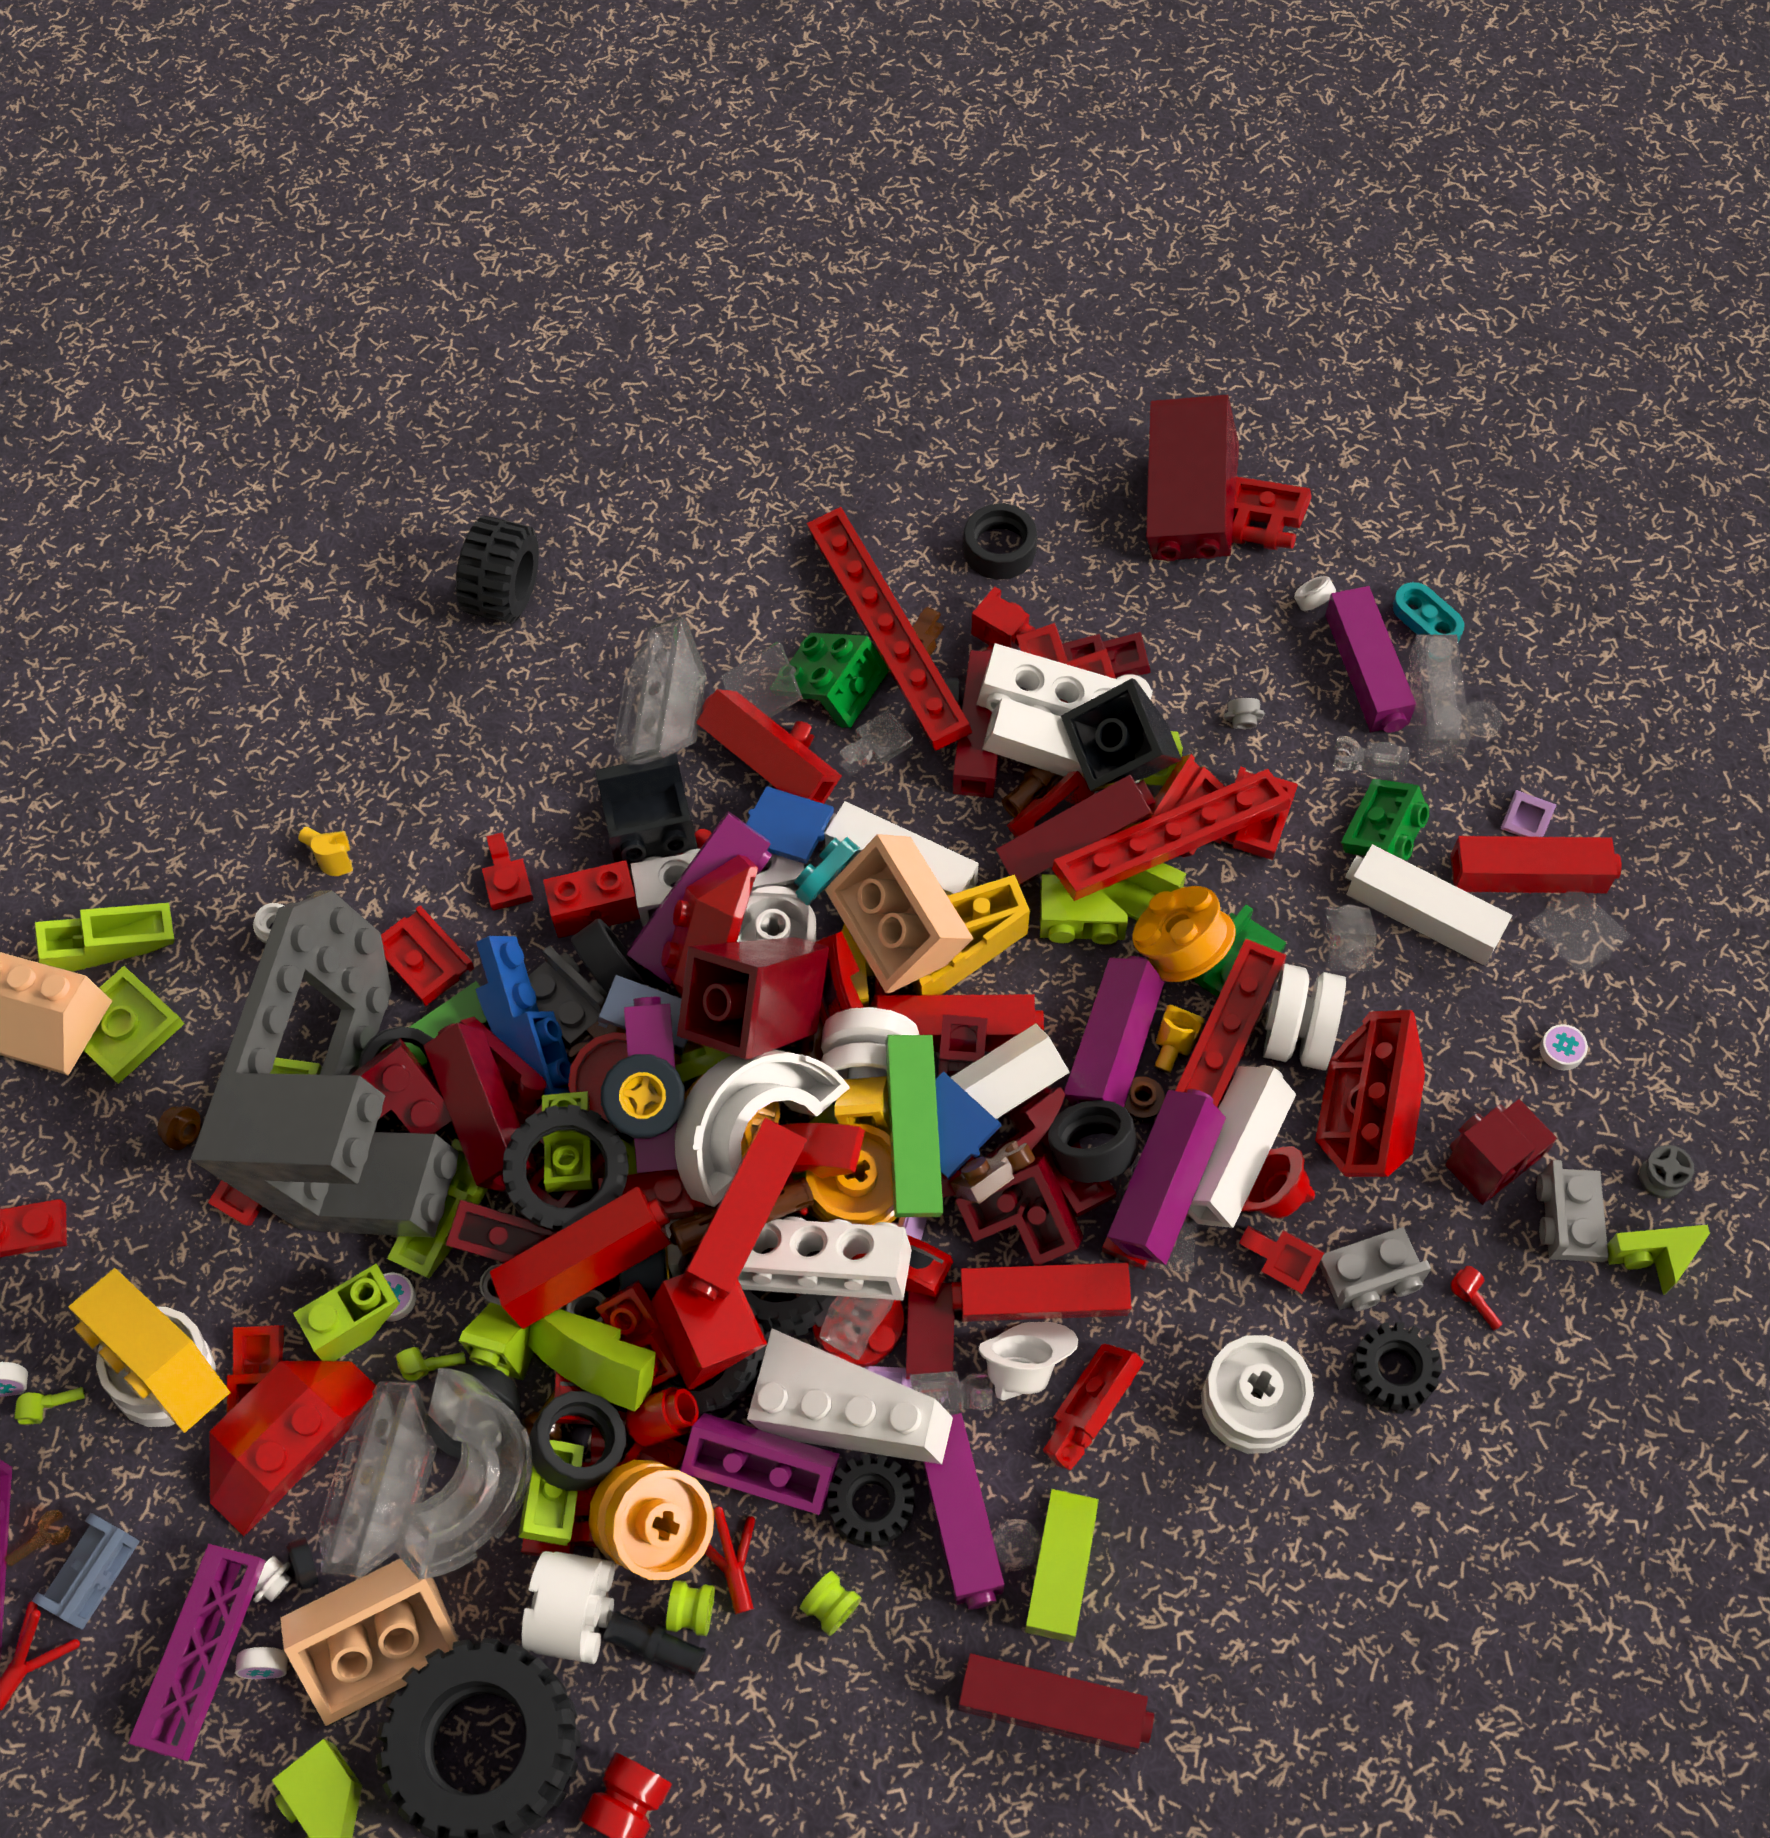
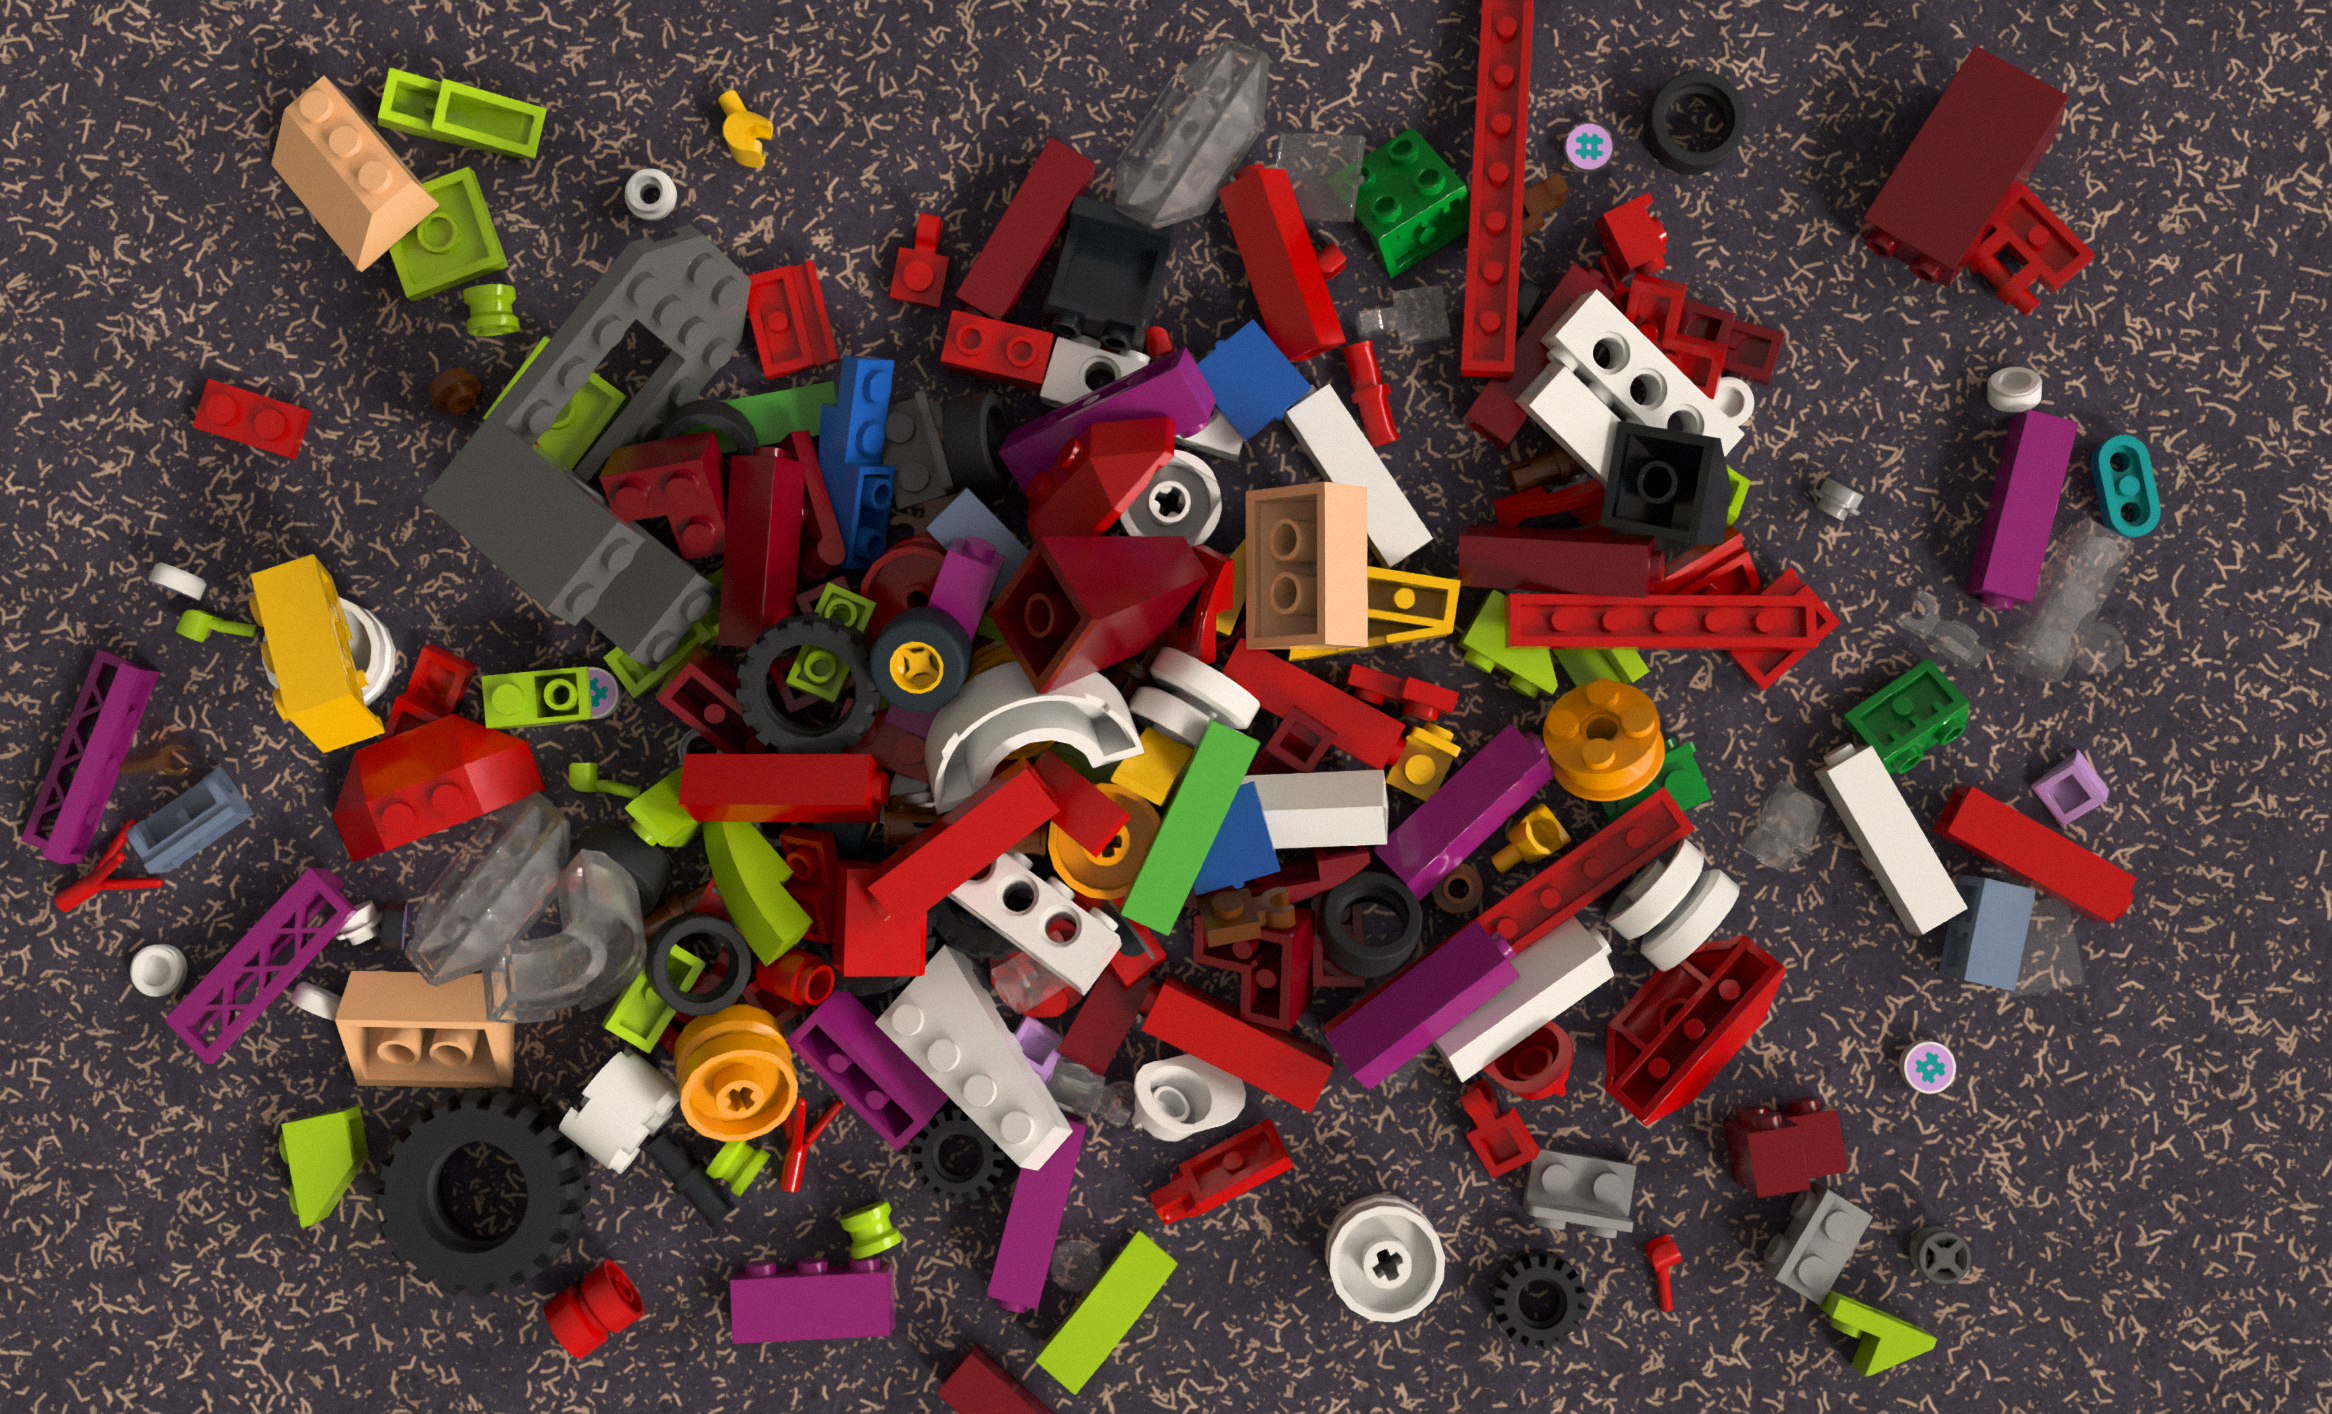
camera: 25 degrees right, 25 degrees up
teal plate [794,837,860,906] -> none
none -> white tile [130,944,188,997]
none -> lime wheel [462,284,520,337]
none -> magenta brick [730,1255,896,1344]
none -> dark red brick [955,137,1097,323]
none -> red pin [1341,340,1400,448]
none -> red plate [1344,663,1459,722]
none -> yellow bracket [1385,721,1461,802]
none -> tile [1561,121,1615,176]
none -> sand blue hinge [1938,874,2036,992]

